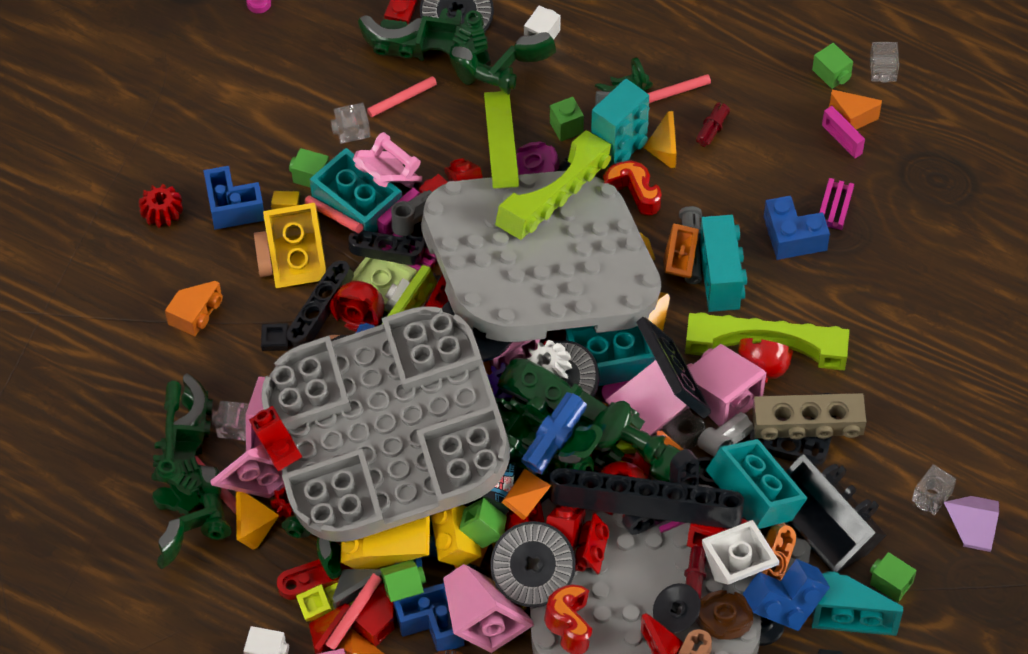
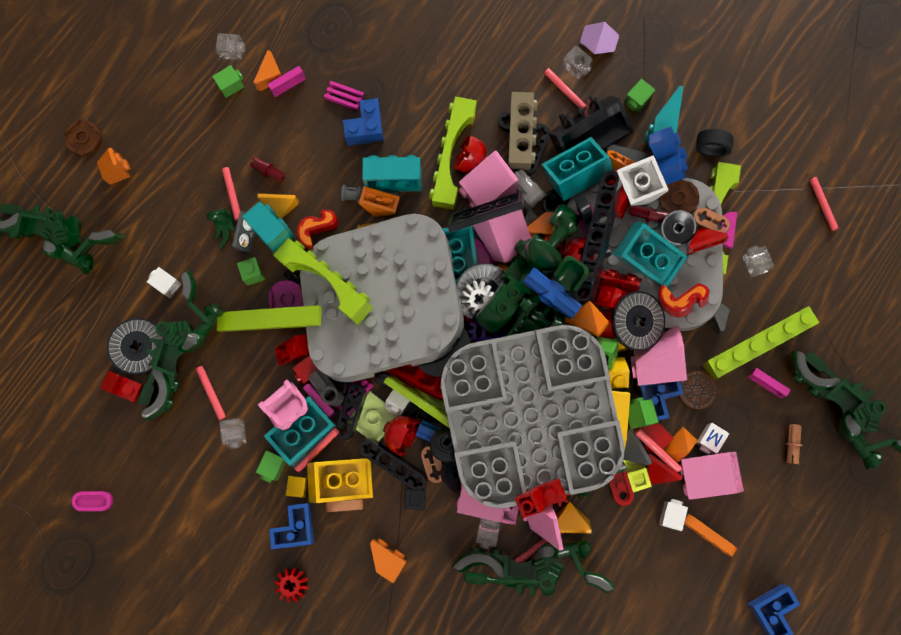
camera: 80 degrees left, 20 degrees up
none -> coral bar [544,68,587,110]
none -> teal slope [613,222,688,287]

